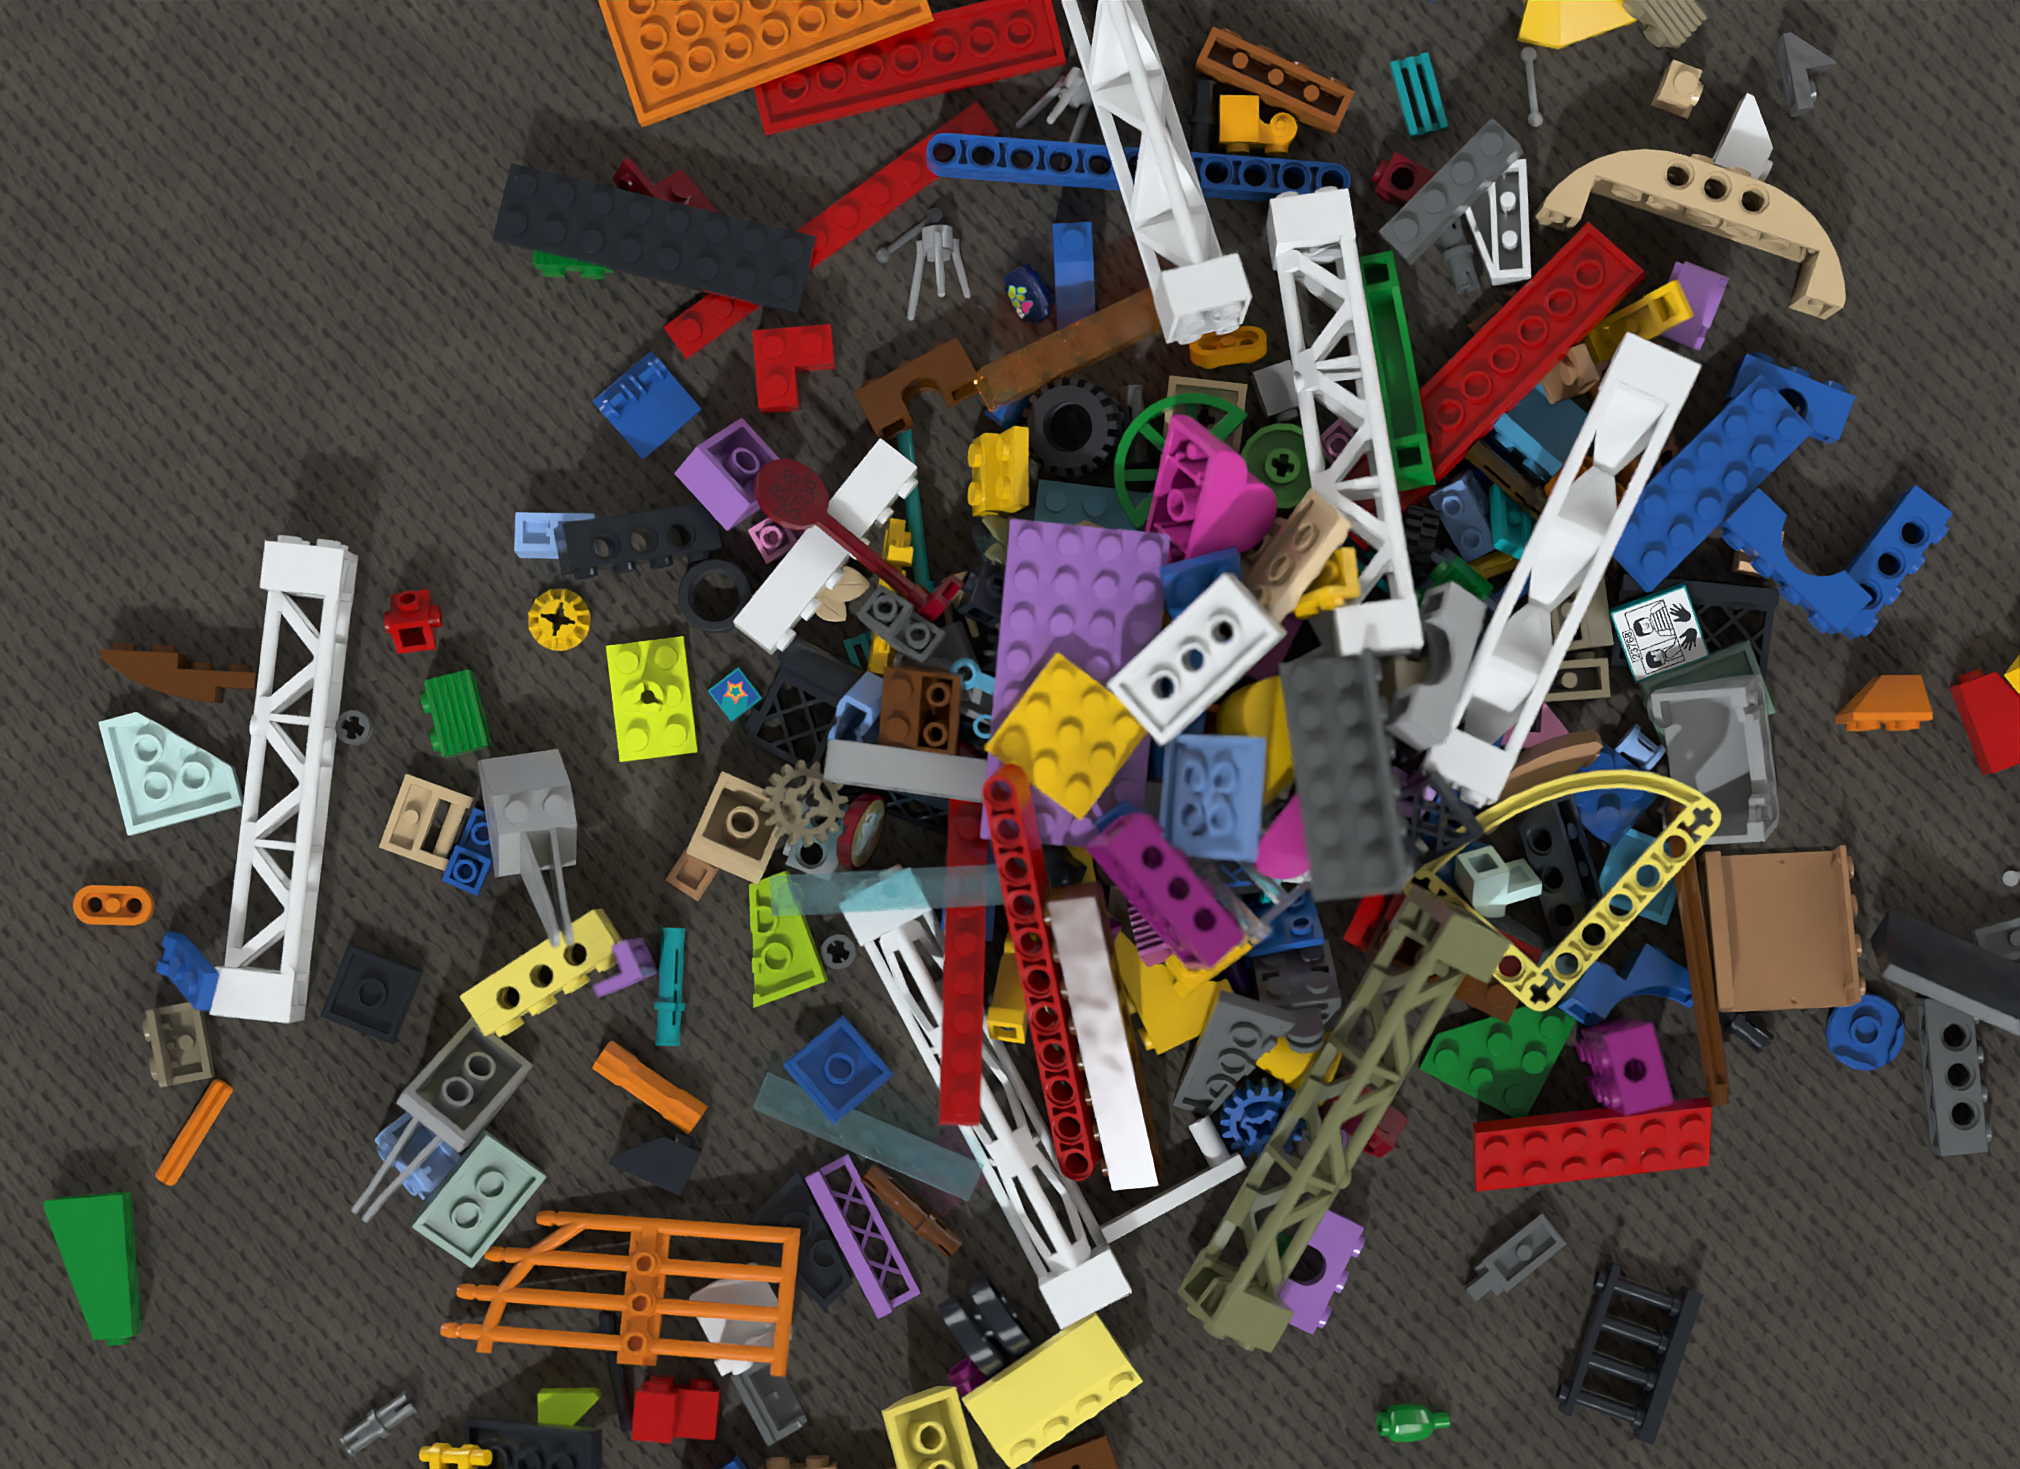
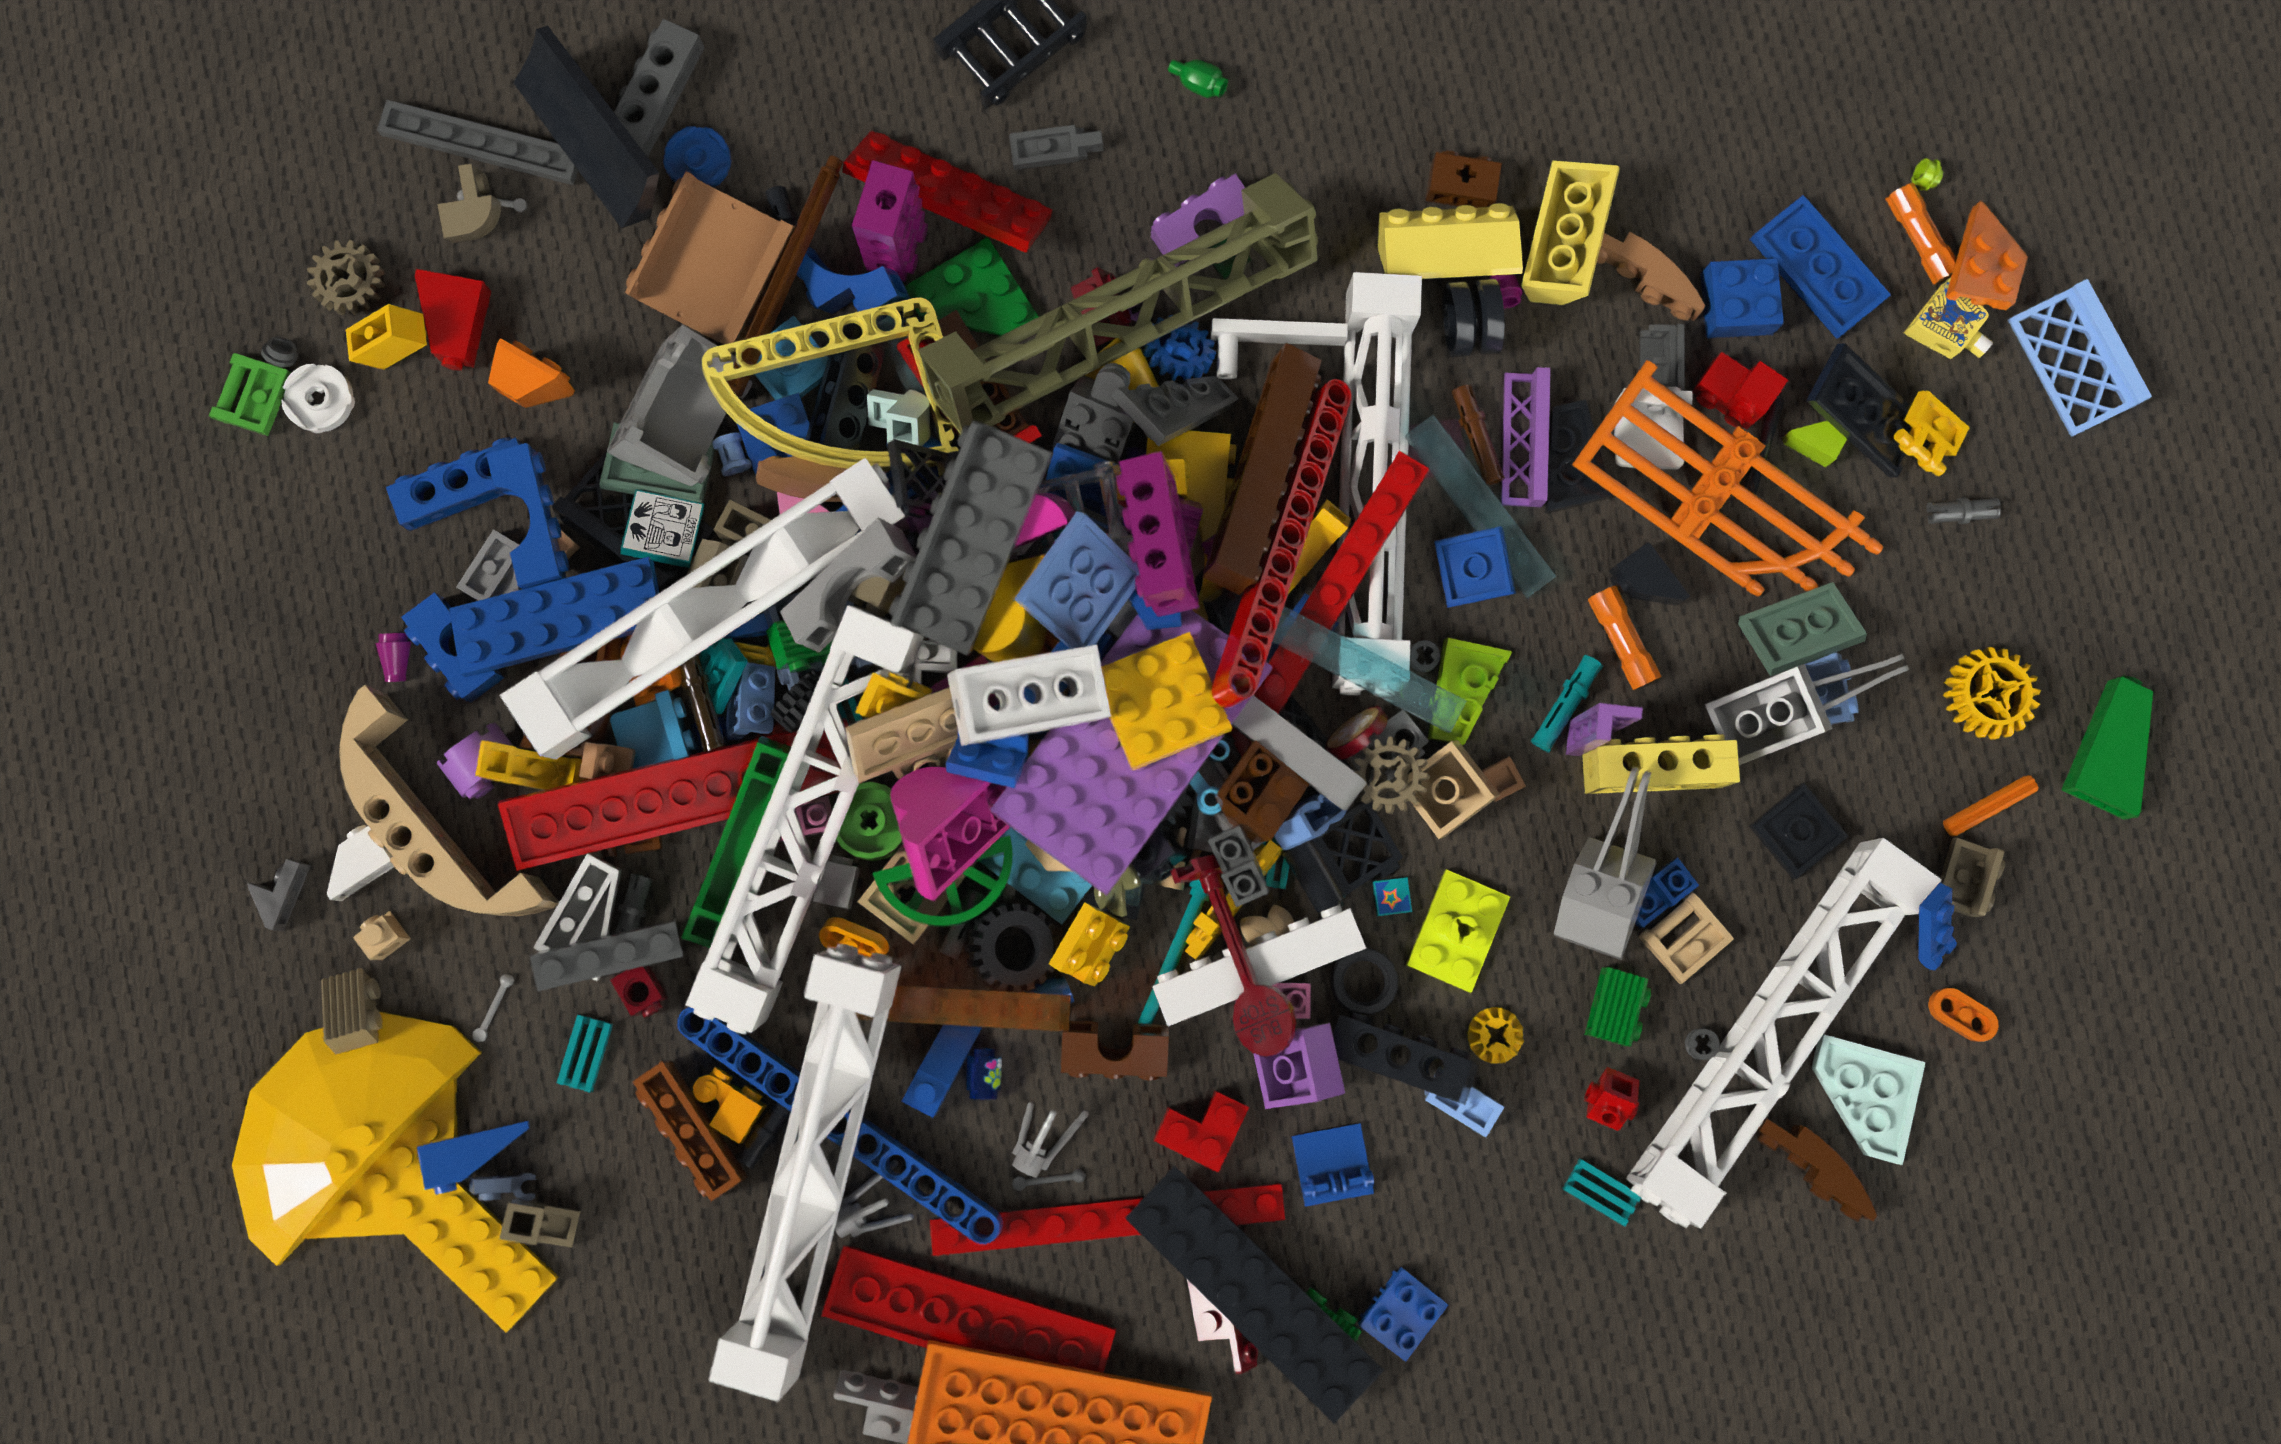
camera: 155 degrees left, 5 degrees down
none -> magenta cone [375,633,411,682]
none -> light grey wing [456,529,521,601]
none -> blue hinge [1358,1267,1448,1362]
none -> teal tile [1562,1159,1641,1227]
none -> yellow gear [1943,647,2041,740]

